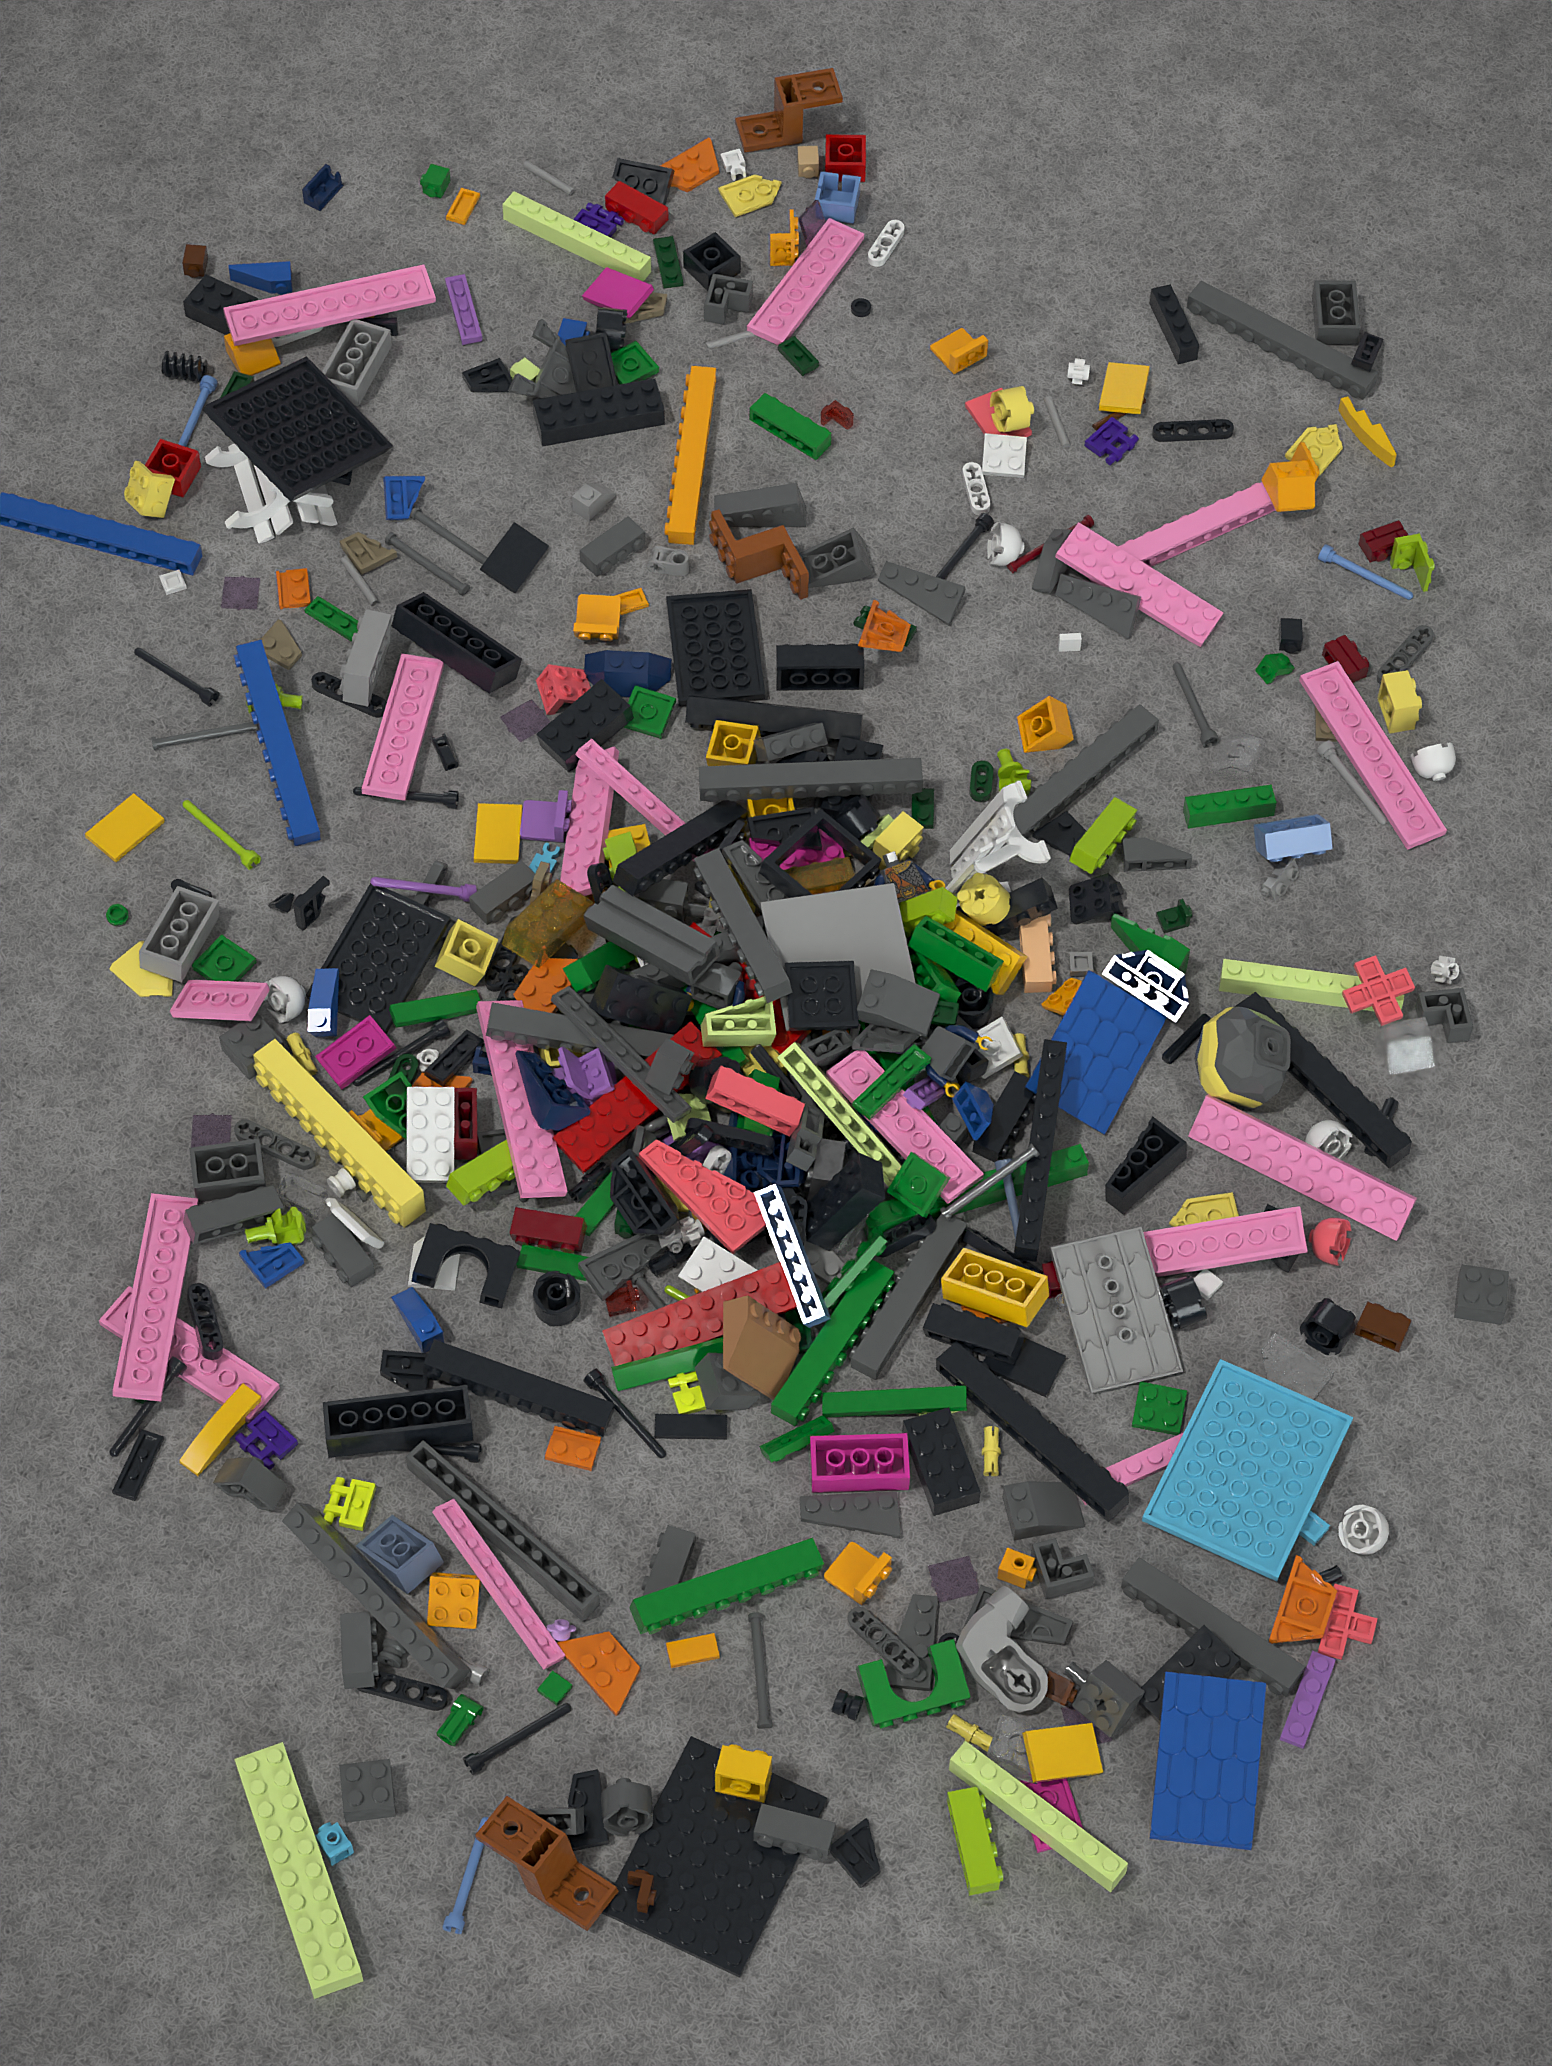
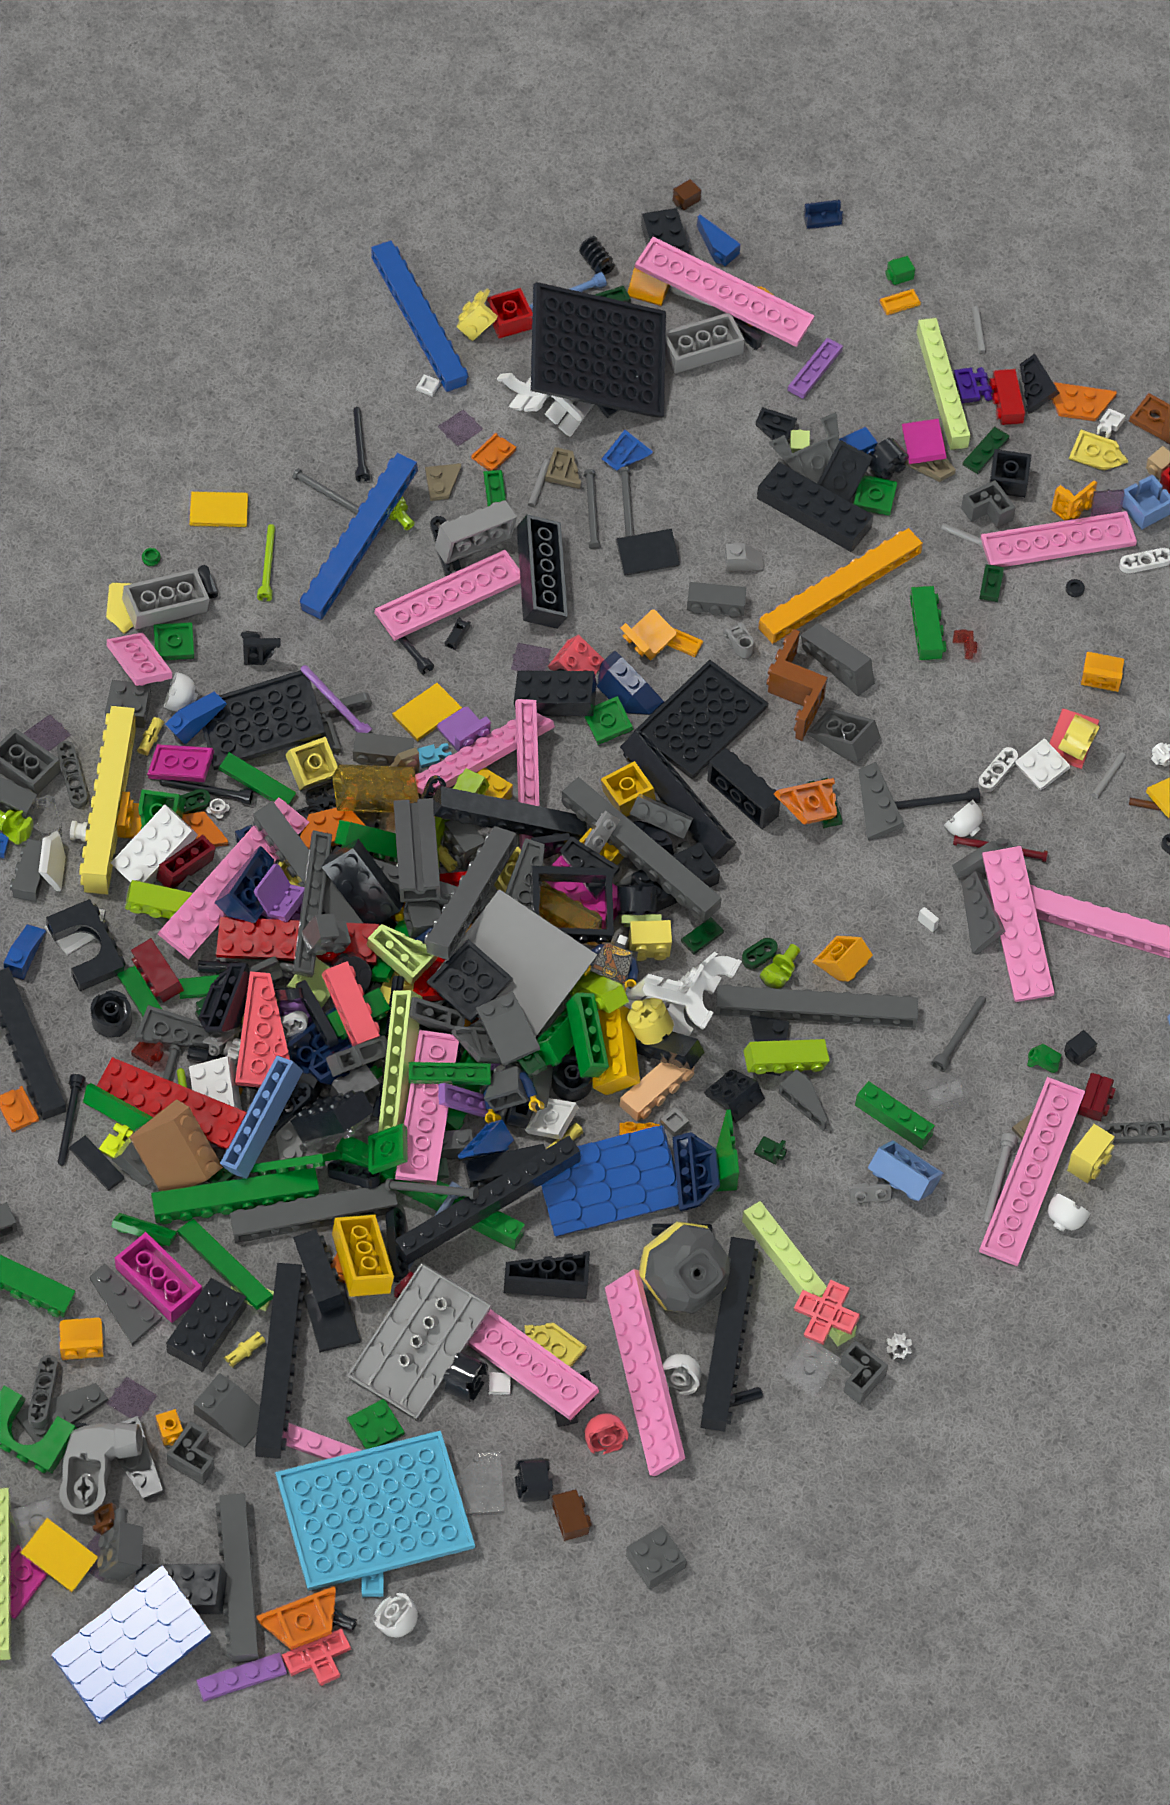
camera: 45 degrees right, 0 degrees up
black tile [424,1029,485,1087] -> none
light yellow pin [946,1714,998,1753] -> none
dark purple plate [1084,417,1139,465] -> none
none -> light grey hinge [584,810,620,853]

